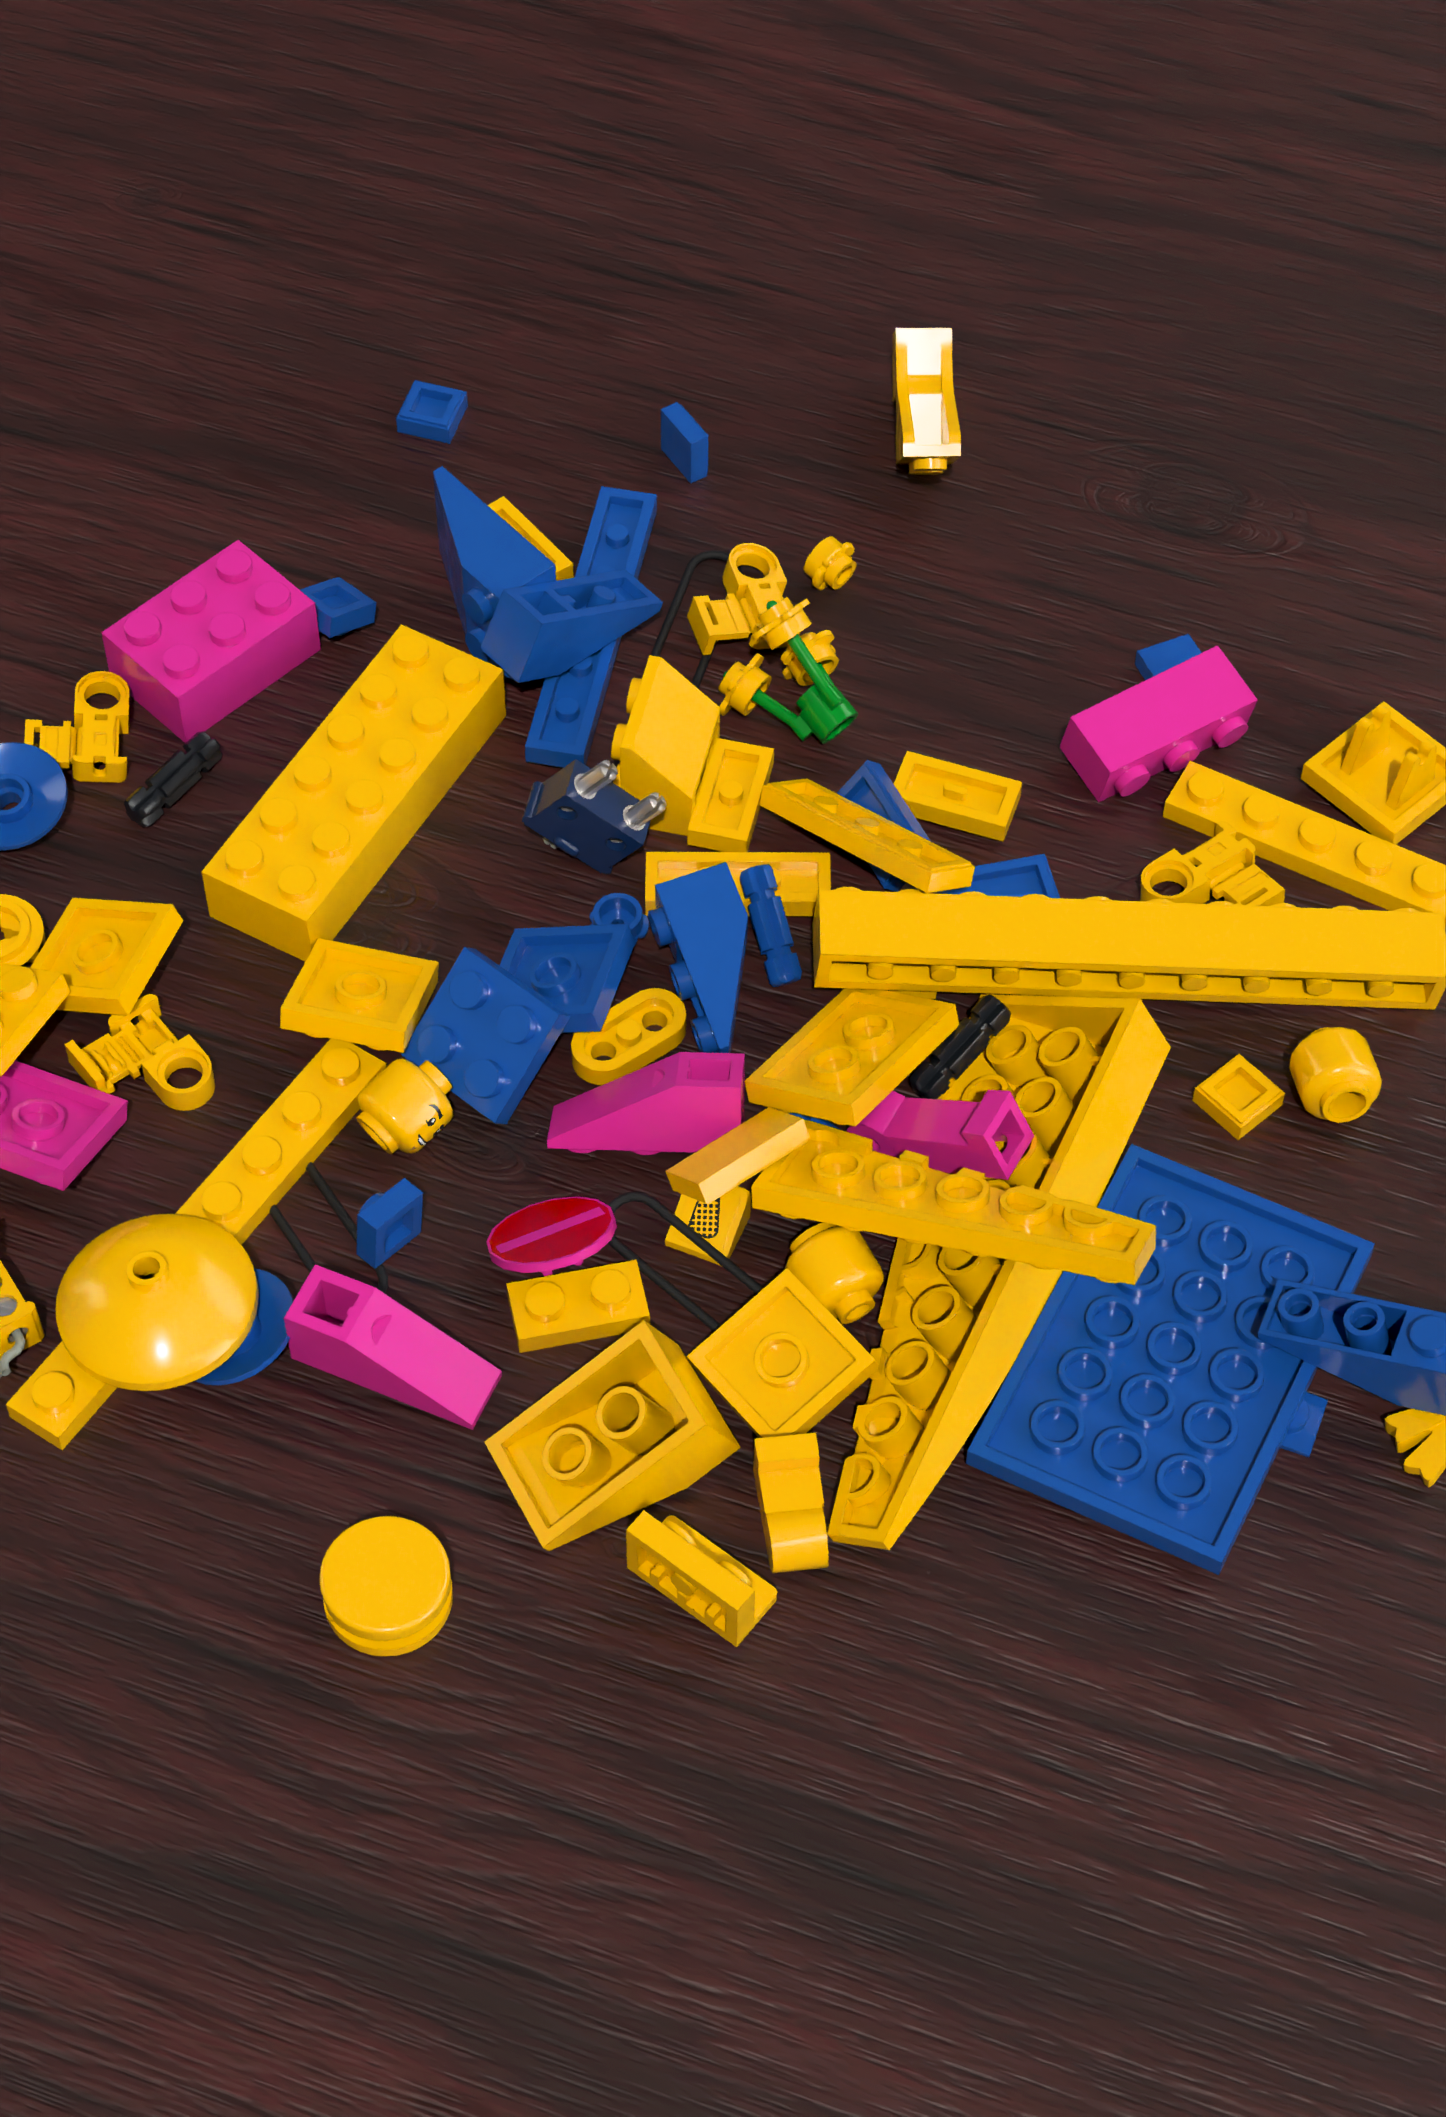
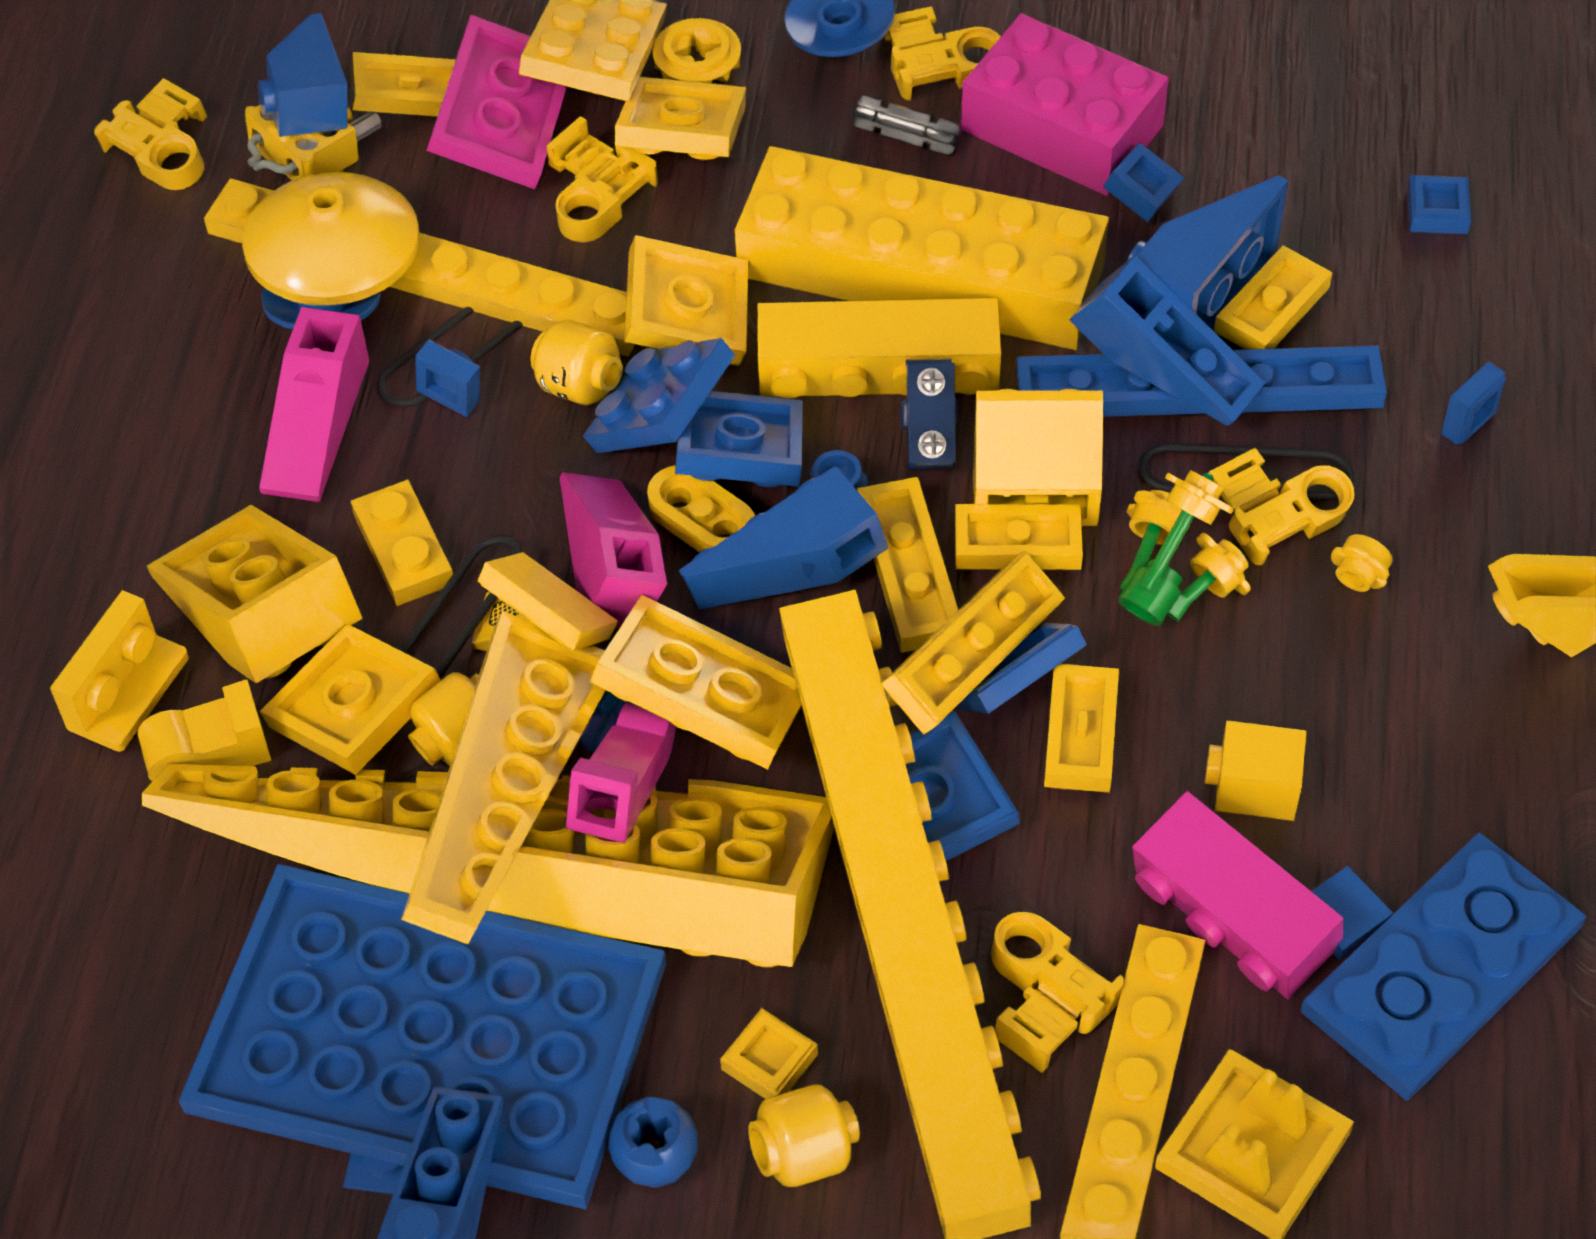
camera: 80 degrees right, 0 degrees up
yellow head [319,1516,453,1657] -> none
red piece [486,1196,617,1276] -> none
blue axle [740,864,802,987] -> none
black axle [909,994,1011,1099] -> none
none -> blue piece [608,1096,698,1188]
none -> yellow brick [758,298,1001,398]
none -> yellow brick [1205,720,1306,821]
none -> blue piece [1300,832,1587,1102]

